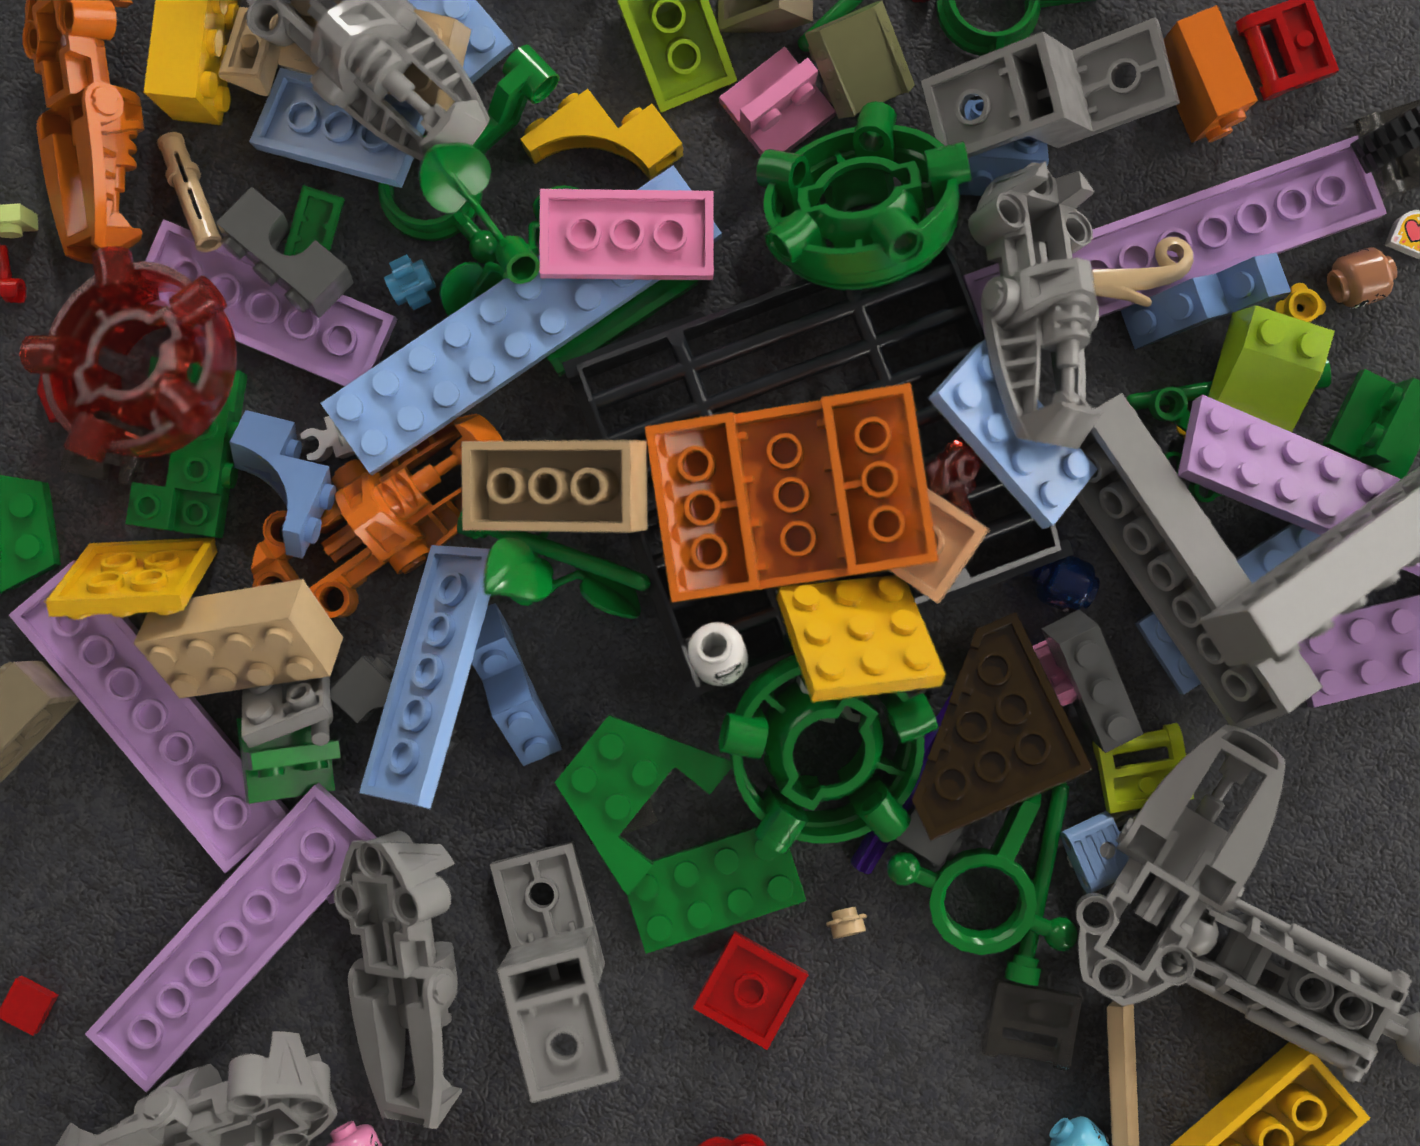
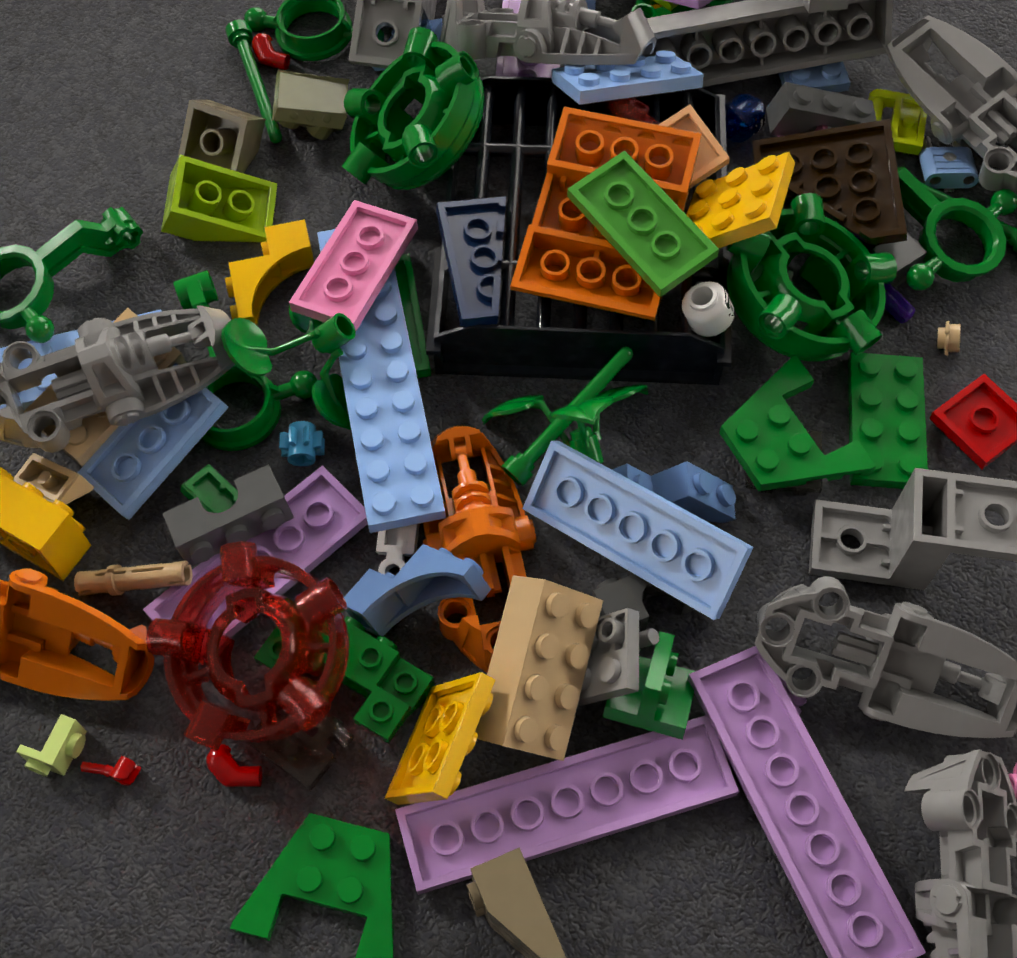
camera: 70 degrees left, 25 degrees down
tan brick [462,441,648,532] -> none
bright pink bracket [719,47,836,155] -> none
none -> dark blue wing [436,196,506,328]
none -> bright green plate [567,150,719,297]

